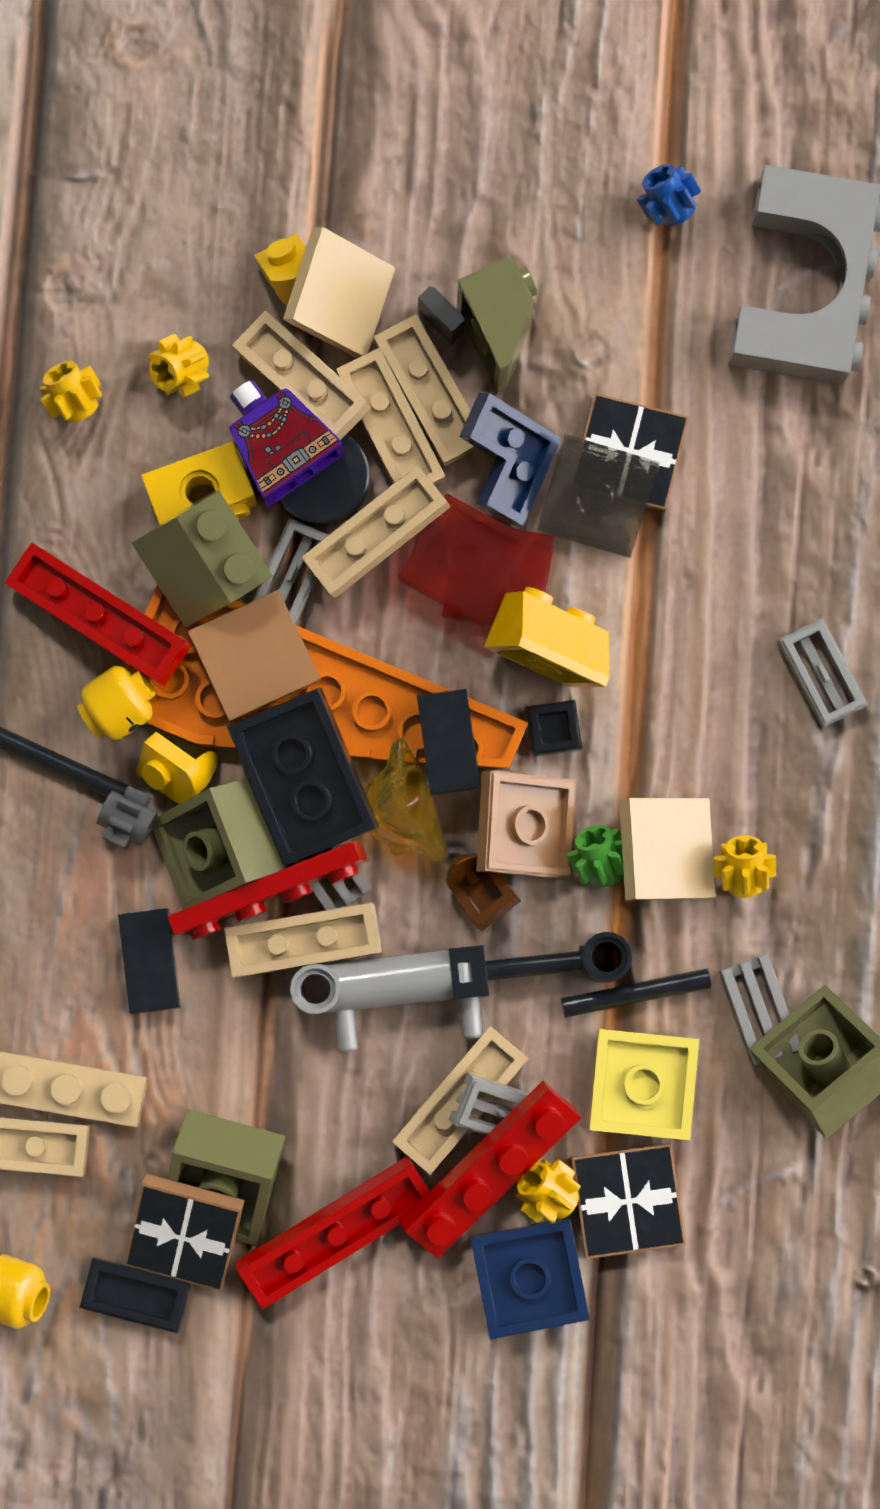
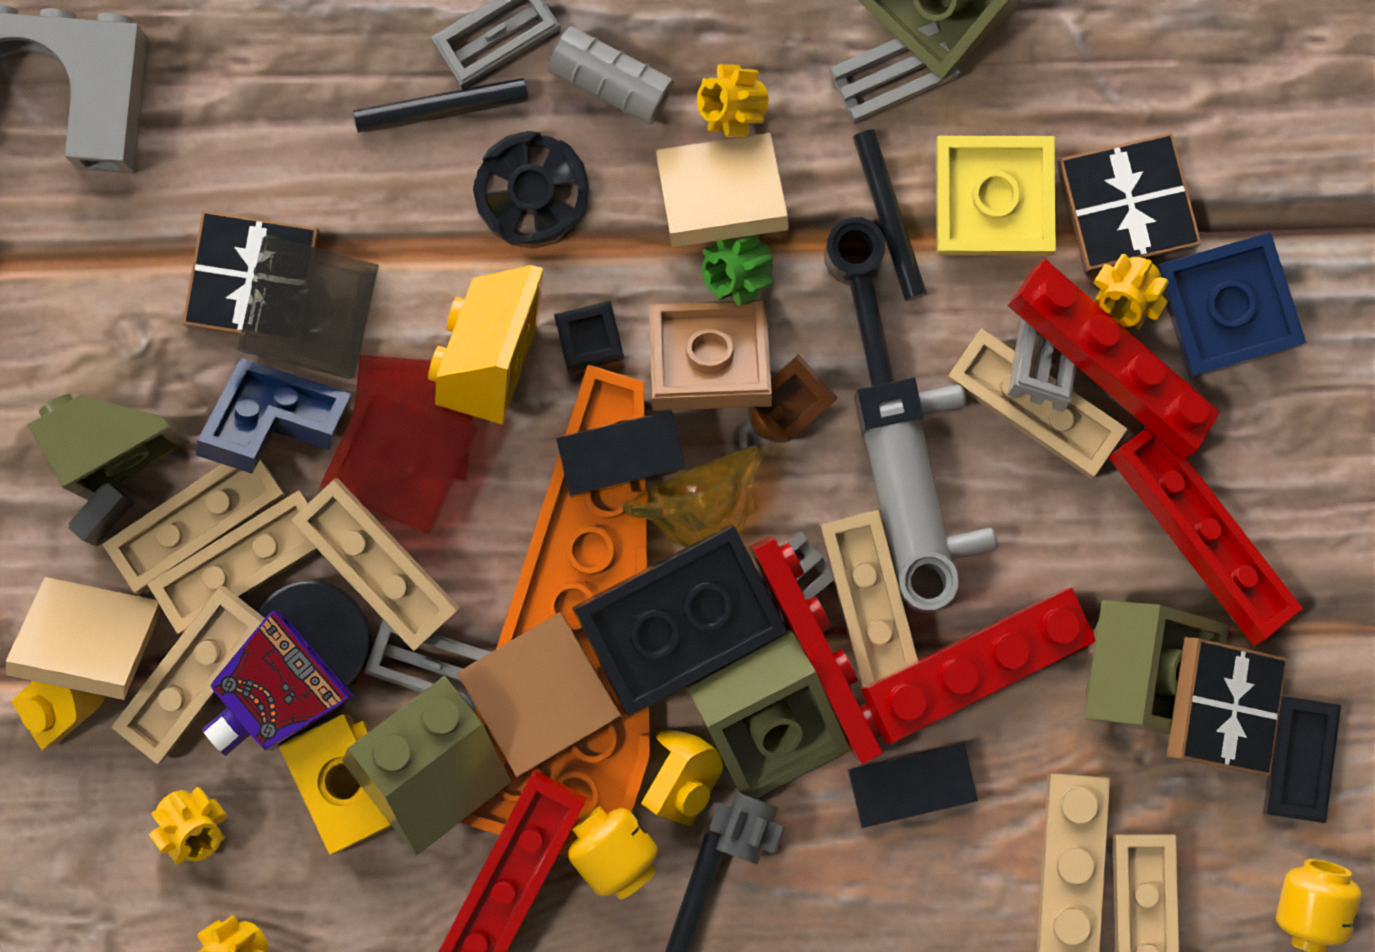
camera: 90 degrees left, 0 degrees up
none -> black bar [353,78,528,133]
none -> black piece [473,131,590,249]
none -> light grey axle [548,26,674,125]
none -> red plate [861,587,1096,743]

